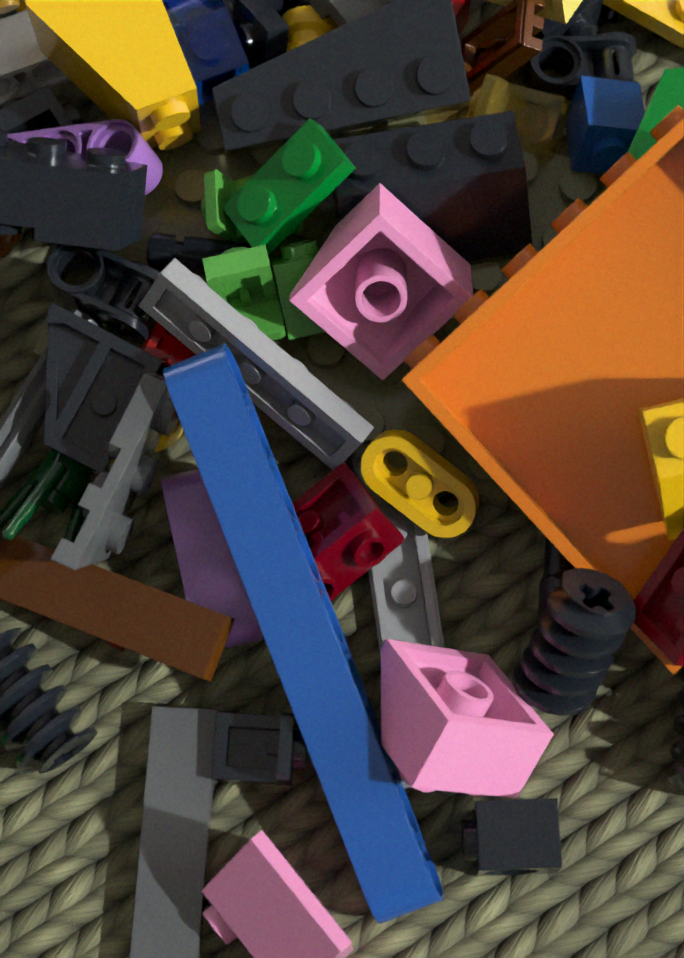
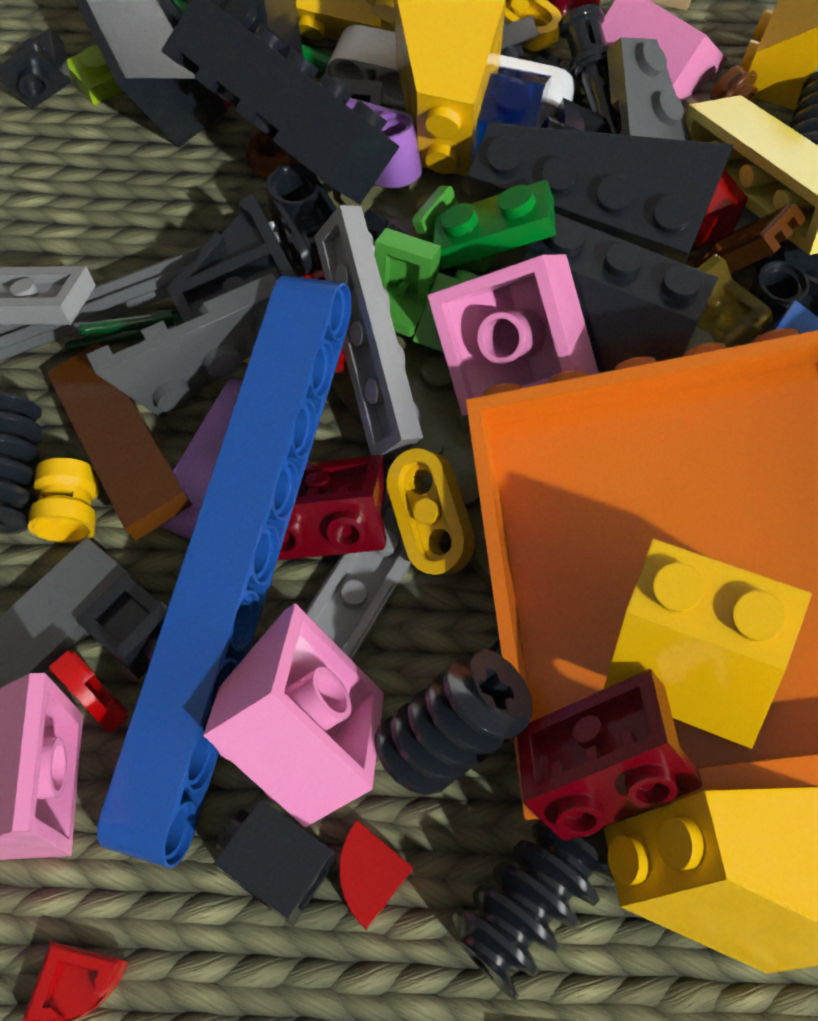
camera: 30 degrees right, 10 degrees down
none -> yellow wheel [27,458,101,543]
none -> red tile [48,650,128,734]
none -> red tile [340,820,413,931]

